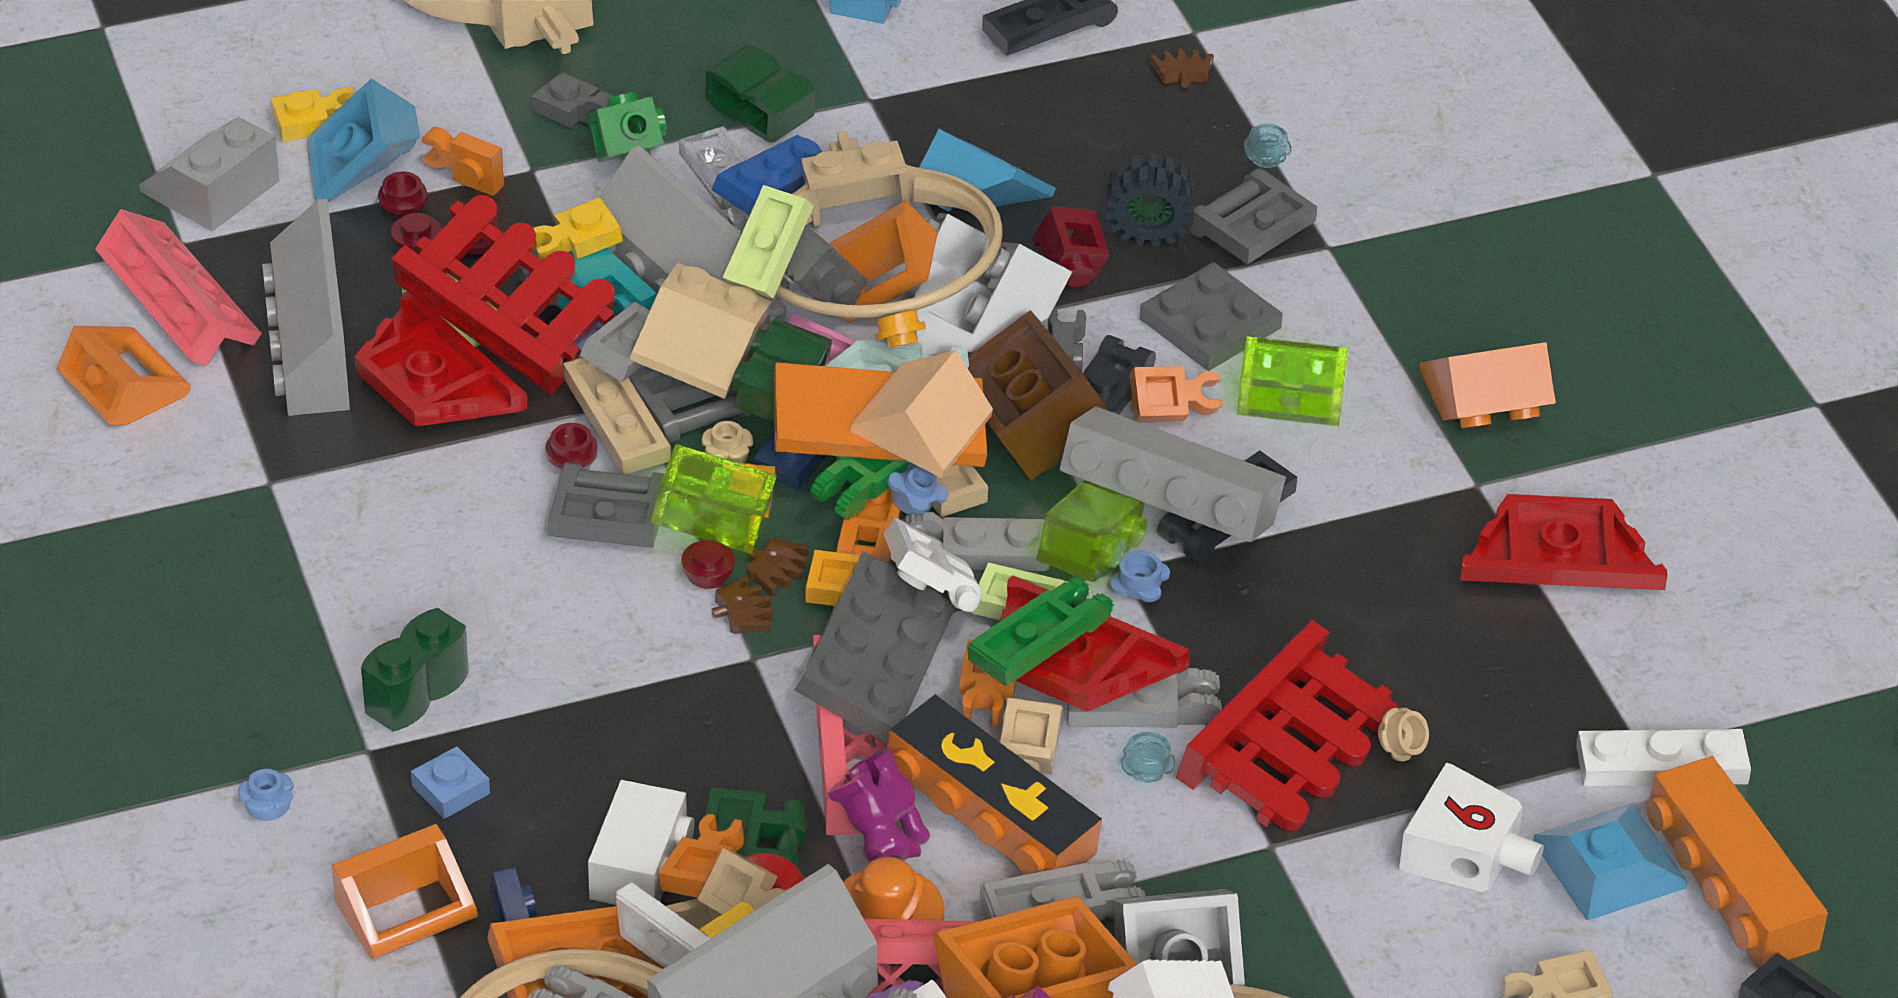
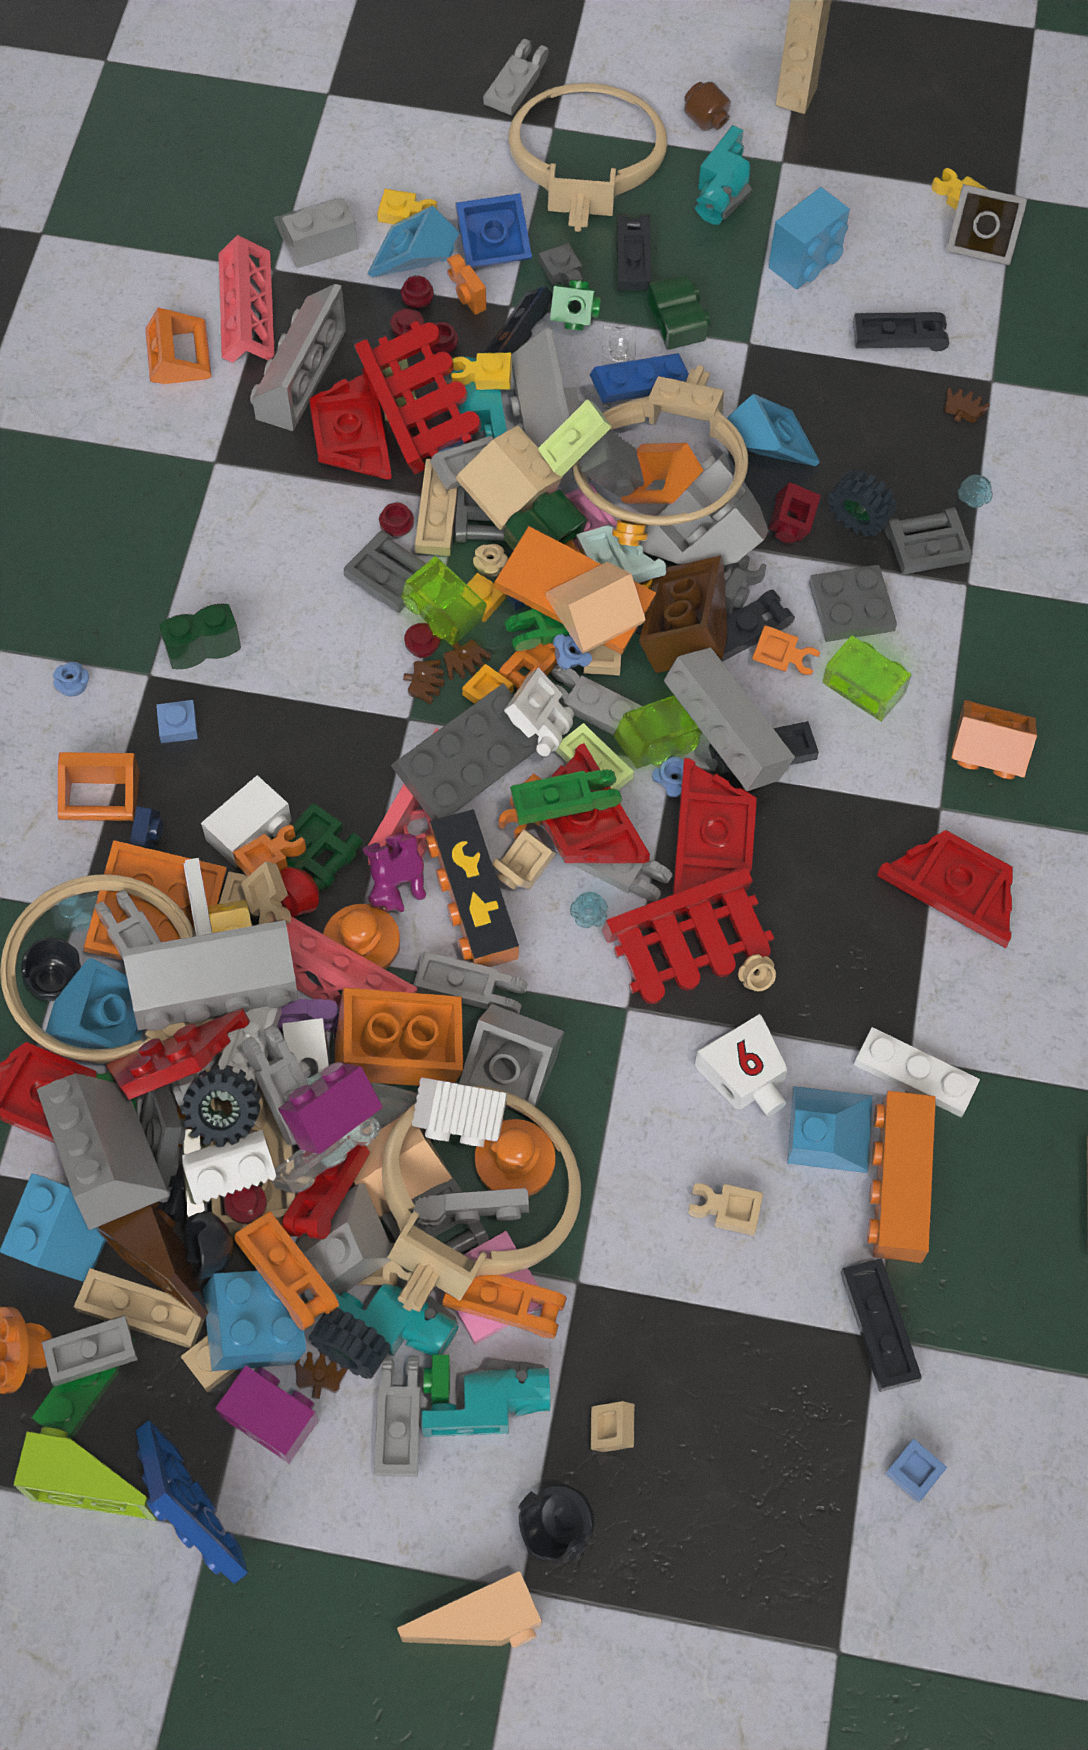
camera: 30 degrees right, 20 degrees up
none -> blue slope [455,193,532,268]
none -> black plate [484,286,553,354]
none -> black plate [617,214,651,290]
none -> red wing [673,758,757,895]

